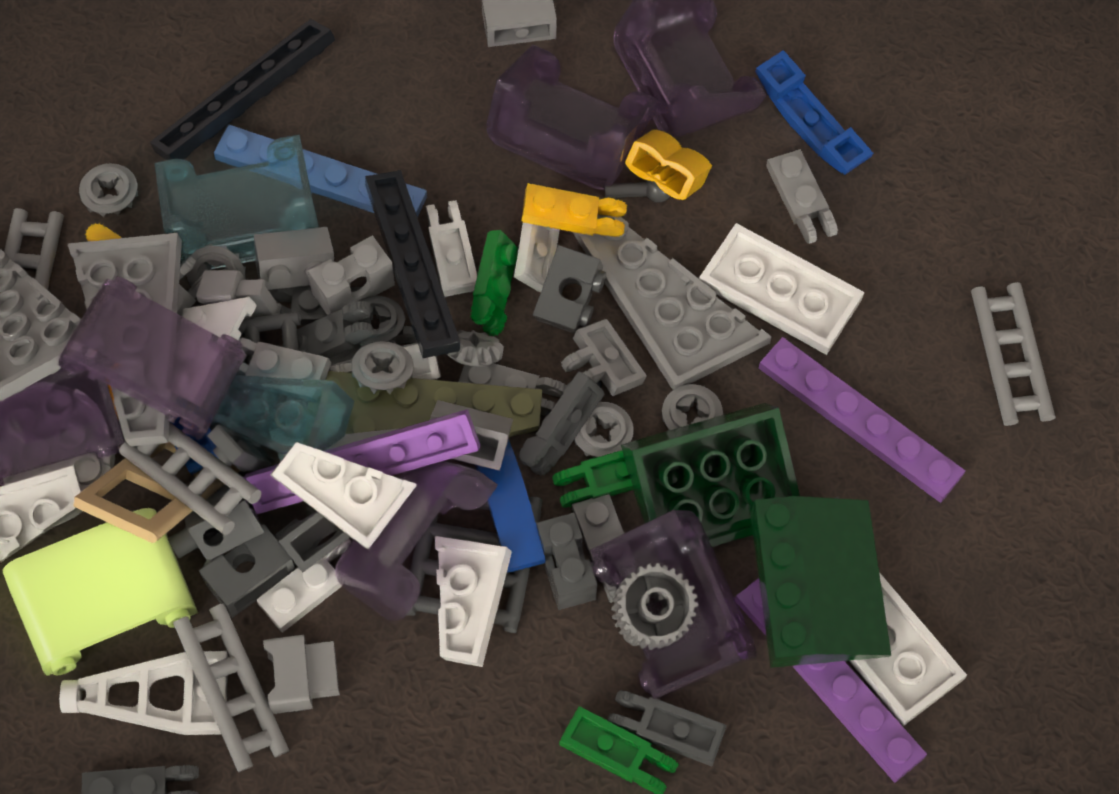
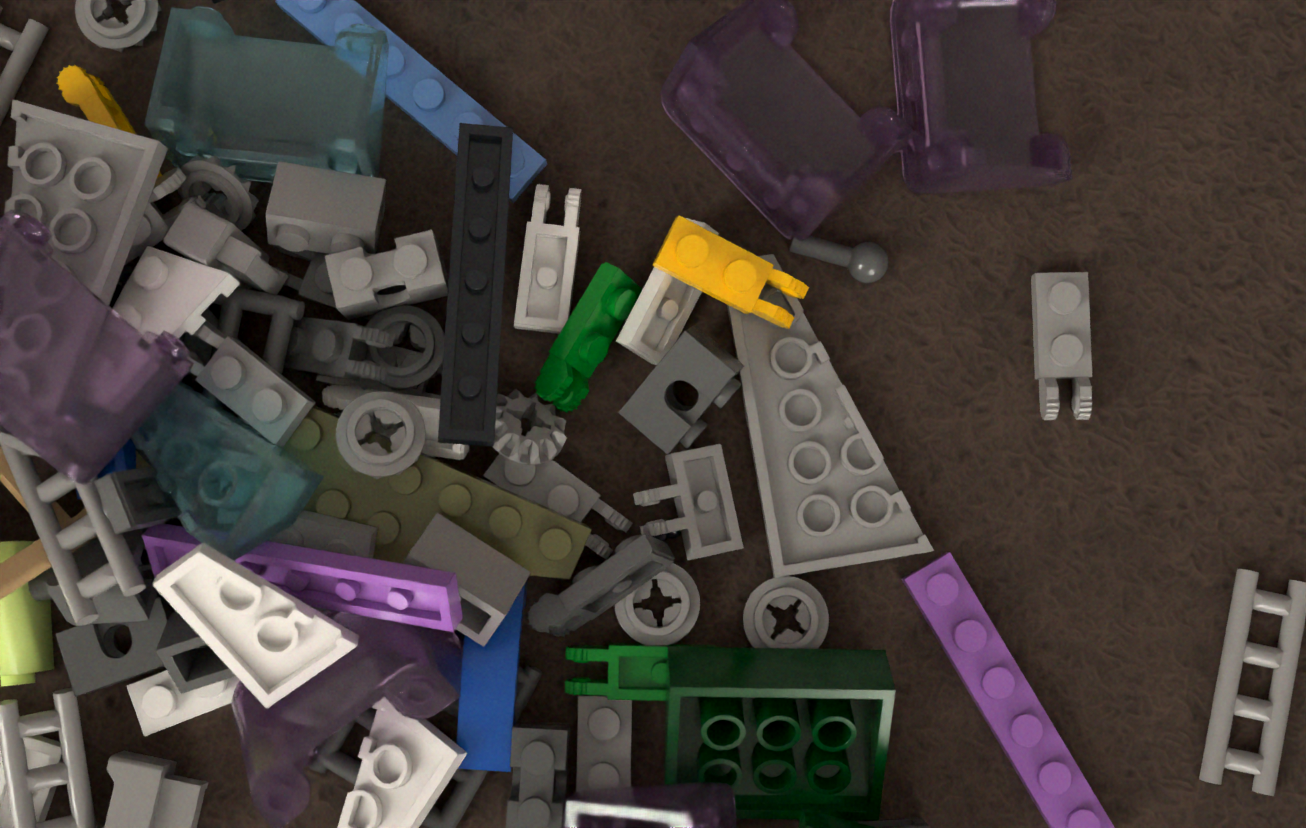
camera: 20 degrees right, 20 degrees up
yellow brick [625,130,712,200] -> none
white plate [699,223,864,355] -> none
blue slope [755,50,873,175] -> none

